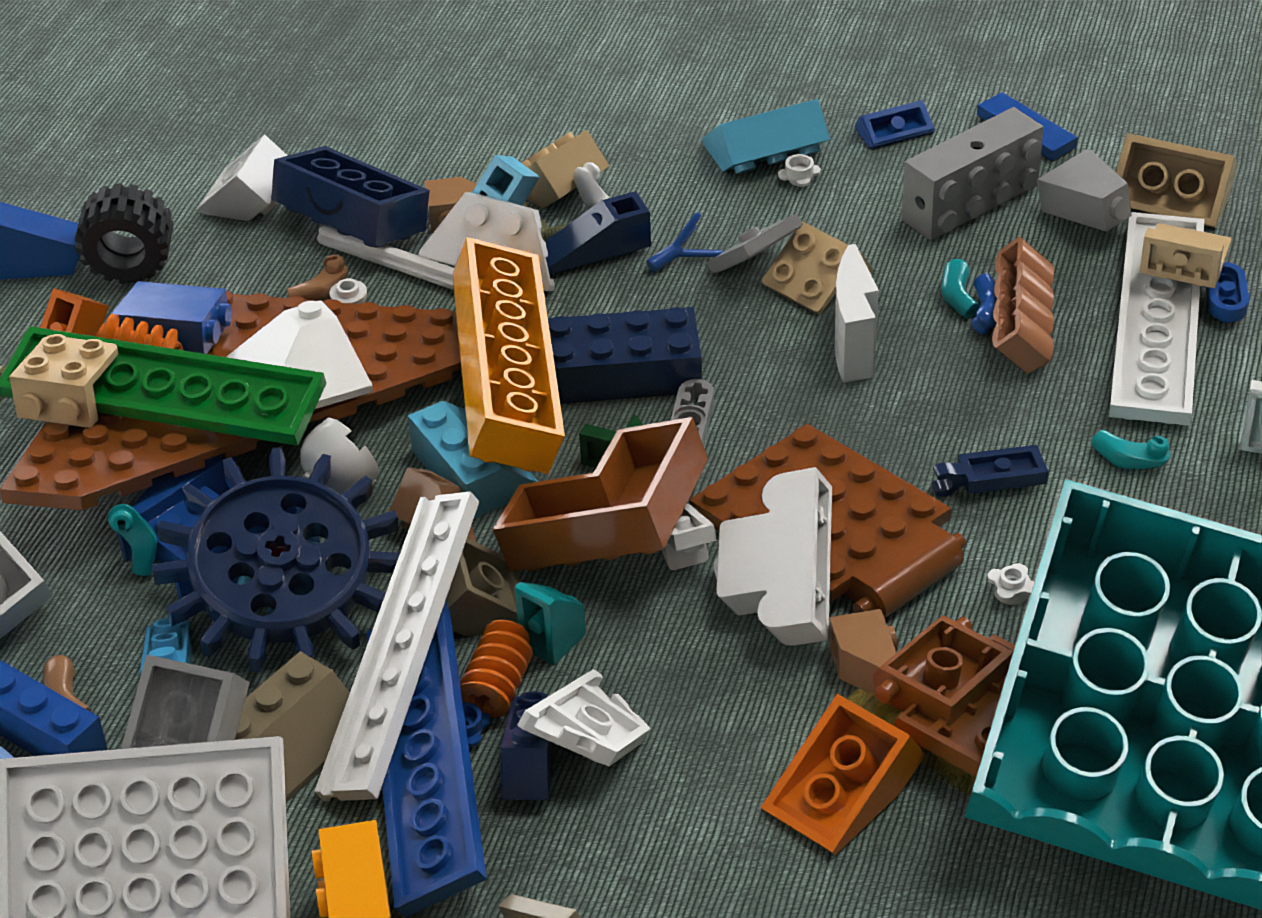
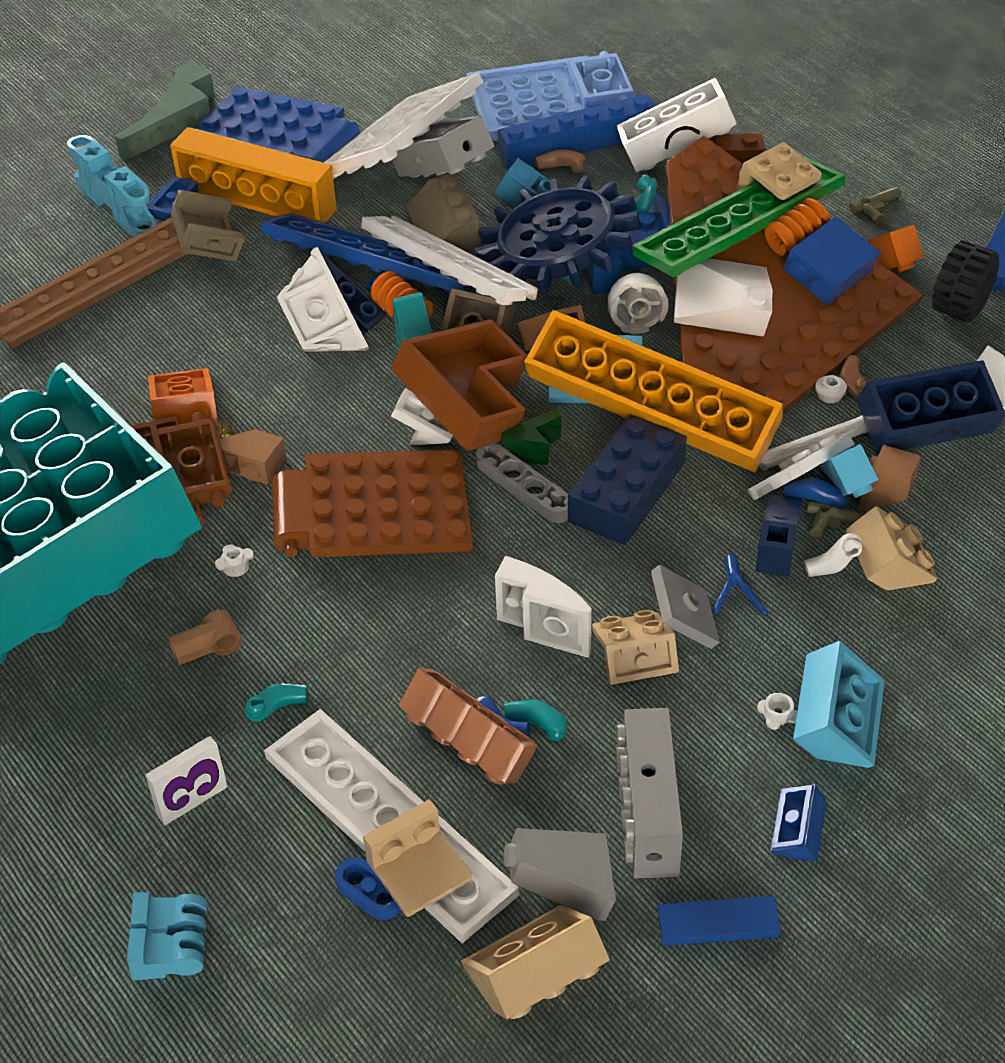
camera: 125 degrees right, 5 degrees up
white brick [714,467,832,646] -> none
dark blue plate [931,445,1049,497] -> none

